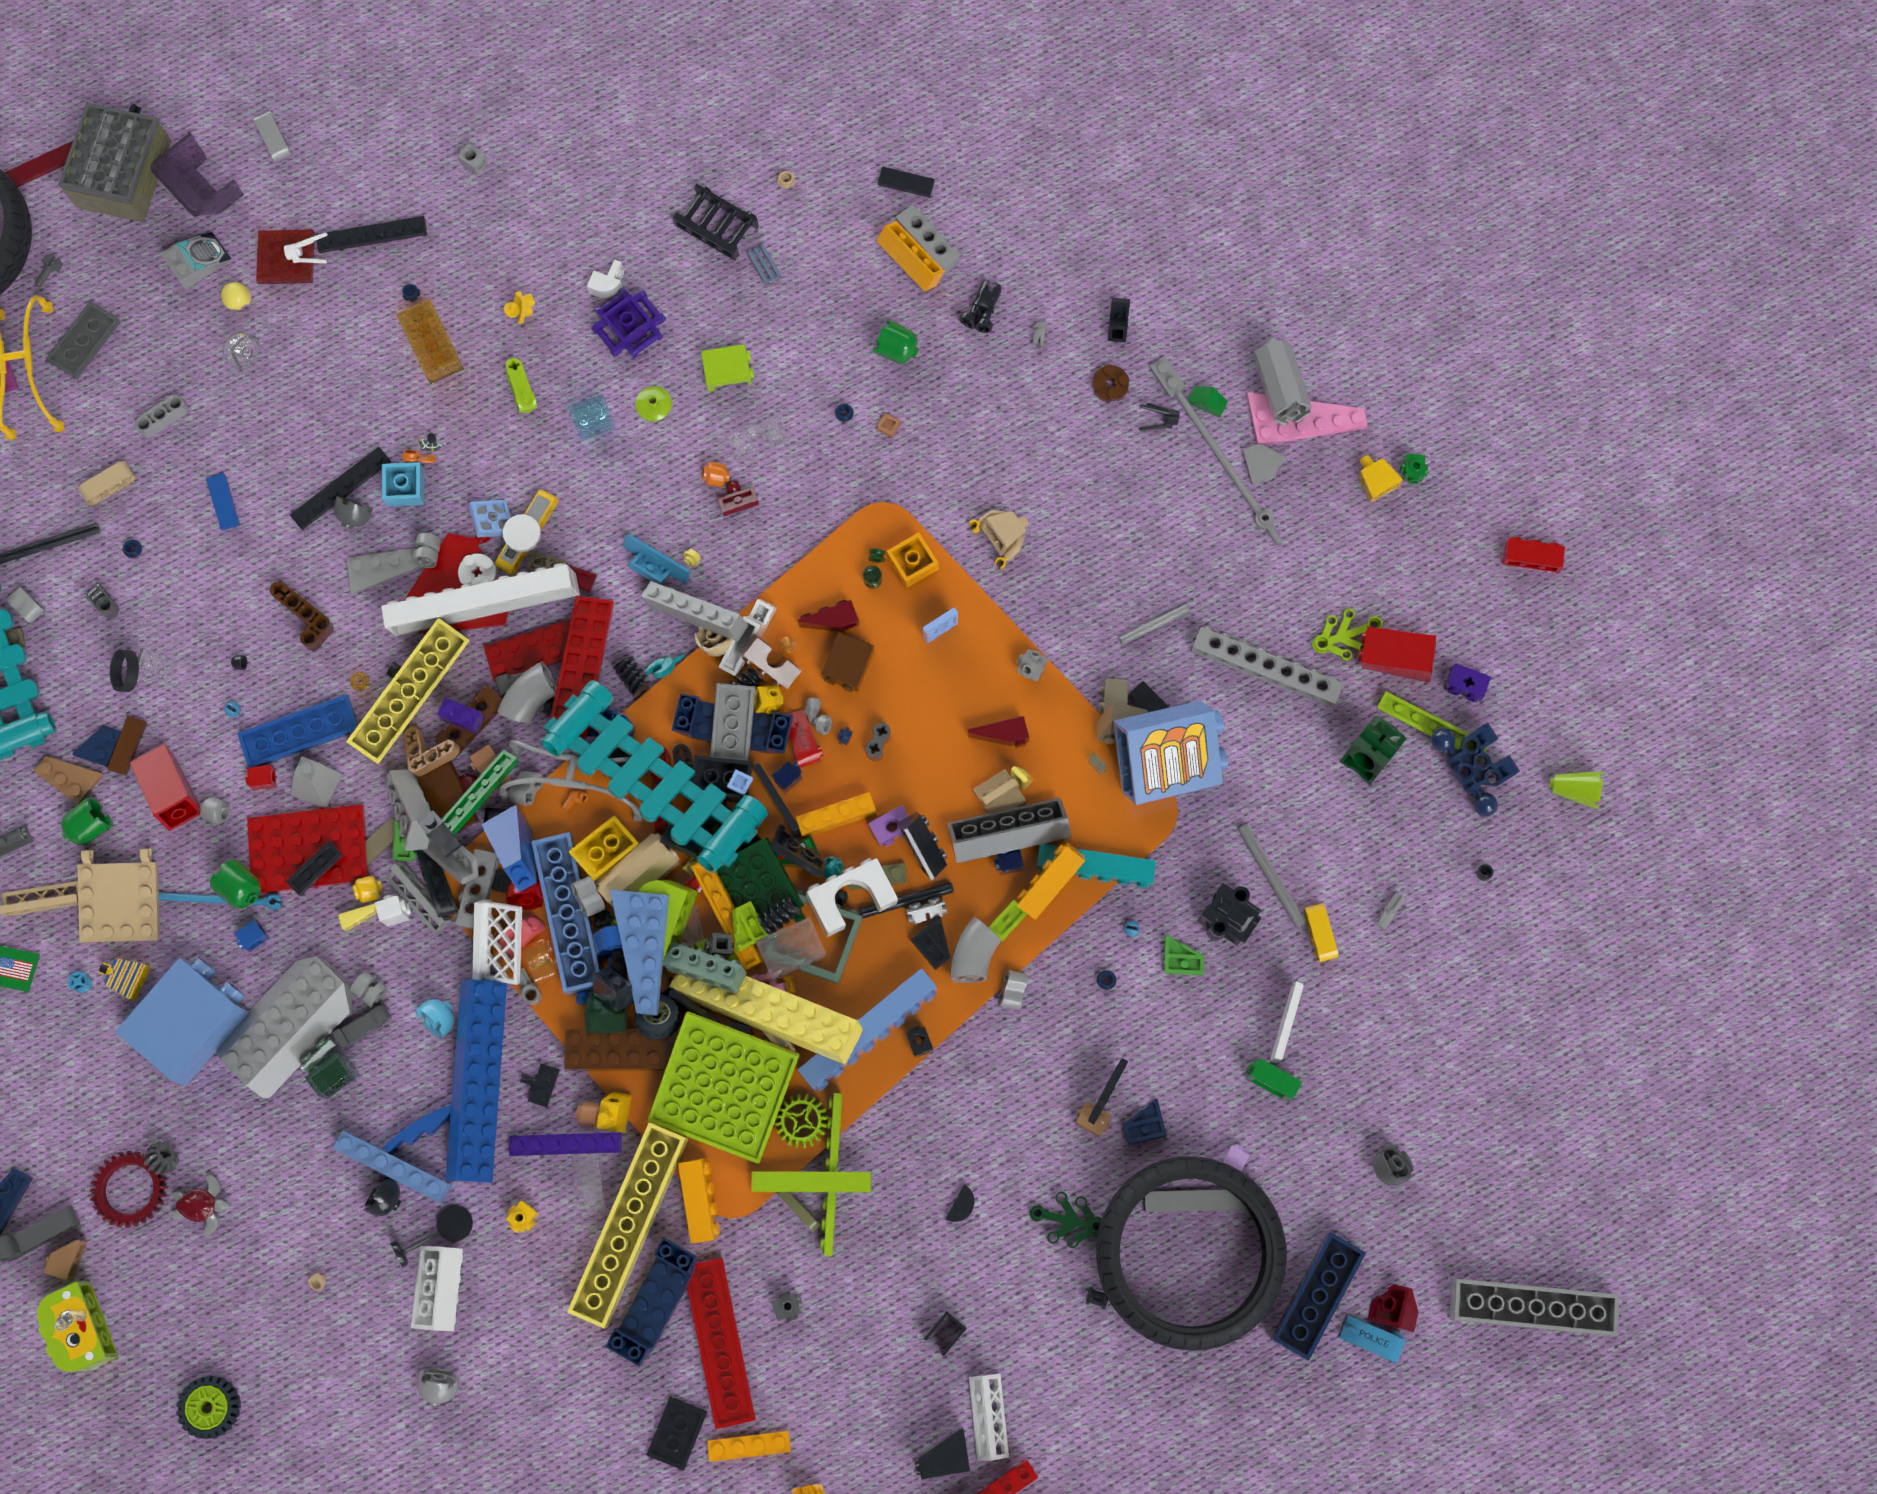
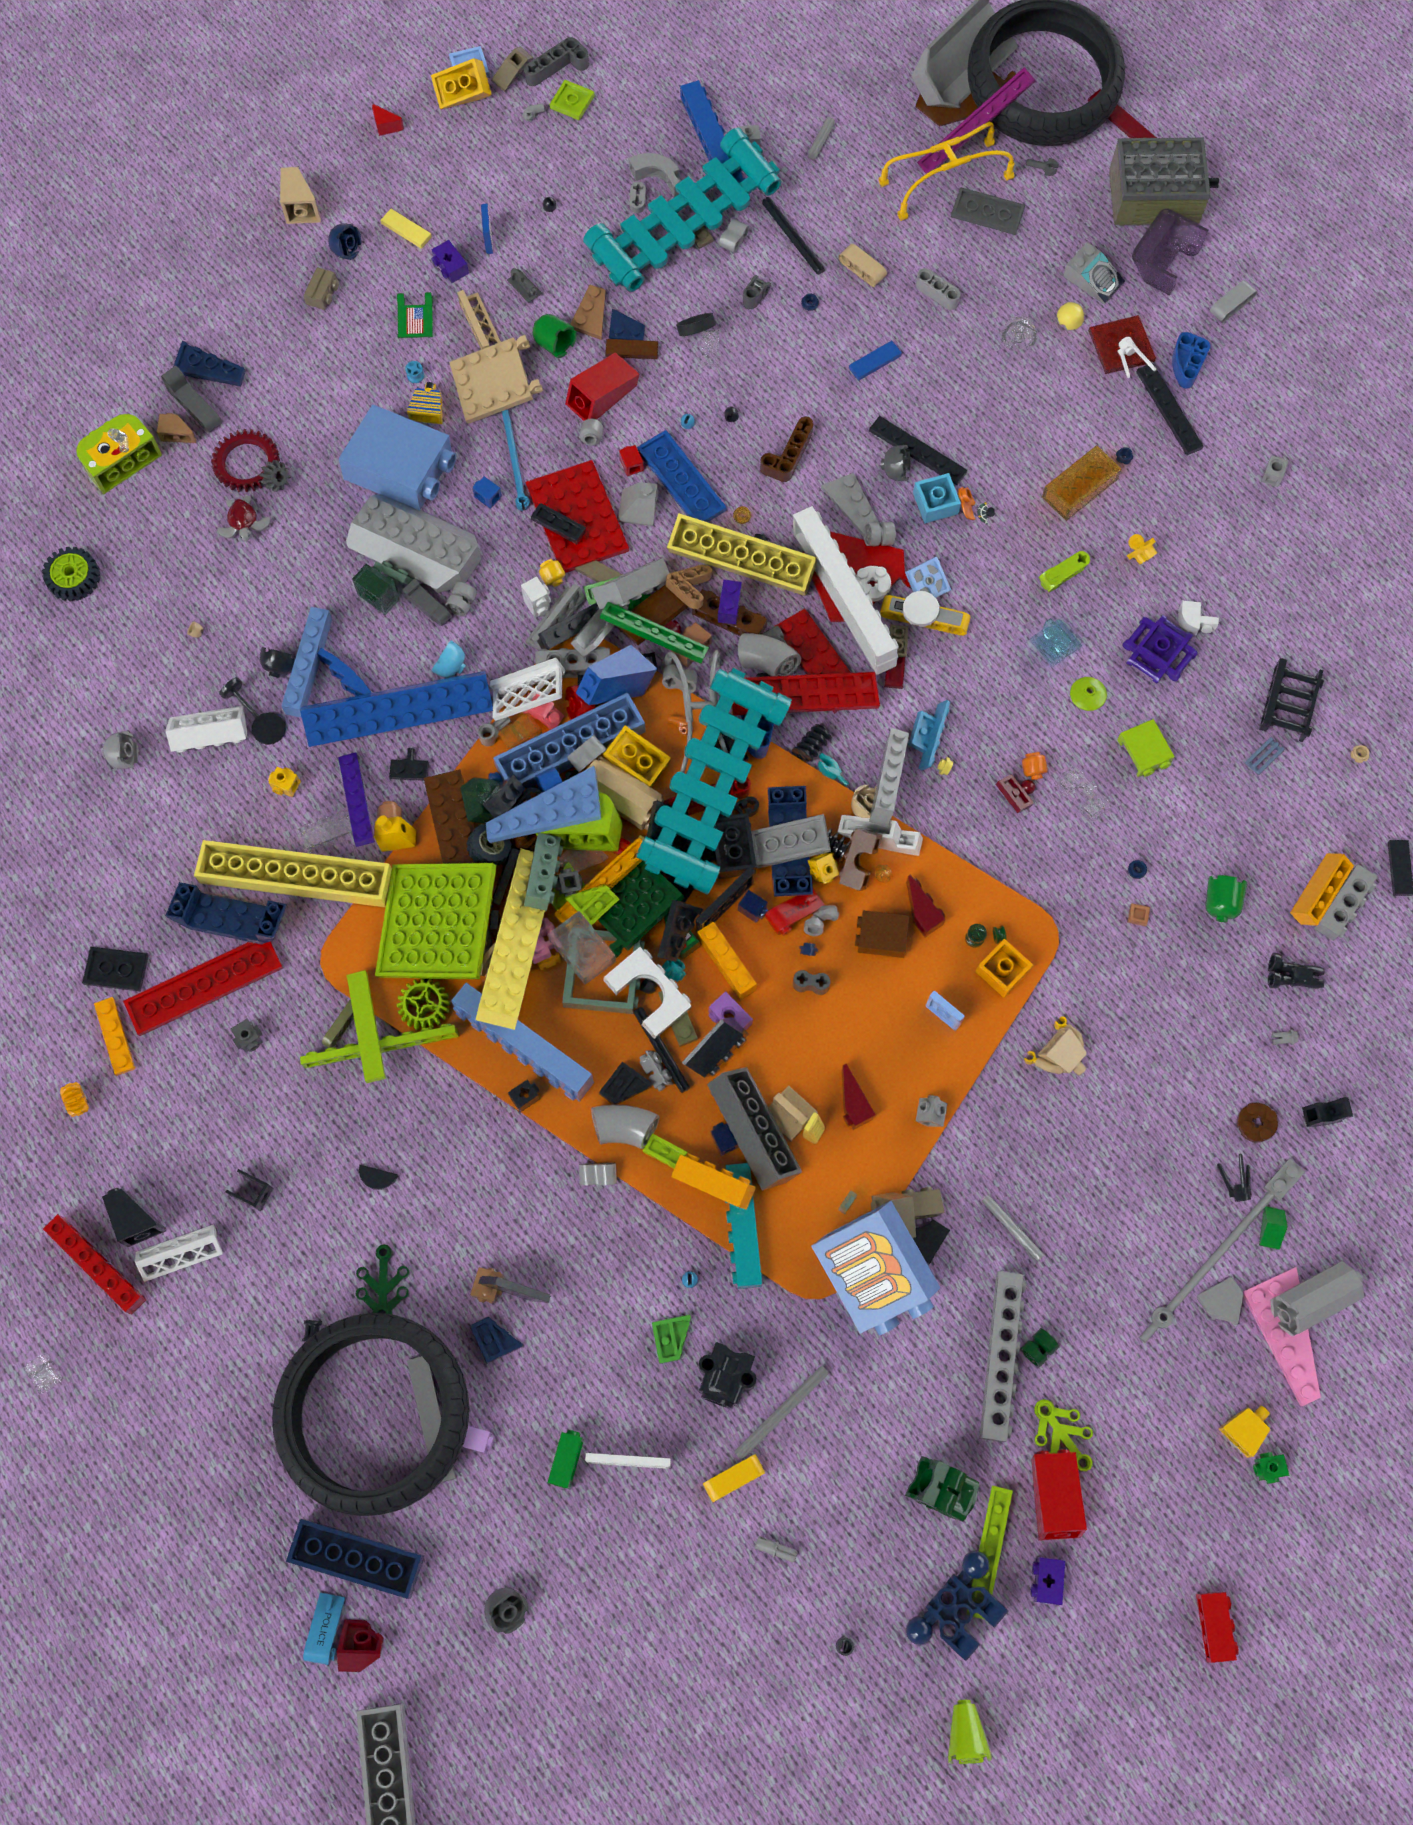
camera: 75 degrees right, 5 degrees down
green cylinder [210,859,261,908] -> none
light yellow slope [338,903,377,931] -> none
black slope [418,810,462,858] -> none
light orange brick [678,1157,721,1244] -> none
light blue tile [727,770,753,796] -> none
black piece [757,895,802,935] -> none
dark blue plate [1097,970,1117,990] -> none
none -> dark green wheel [1020,1328,1060,1368]
none -> blue beam [1172,332,1210,389]

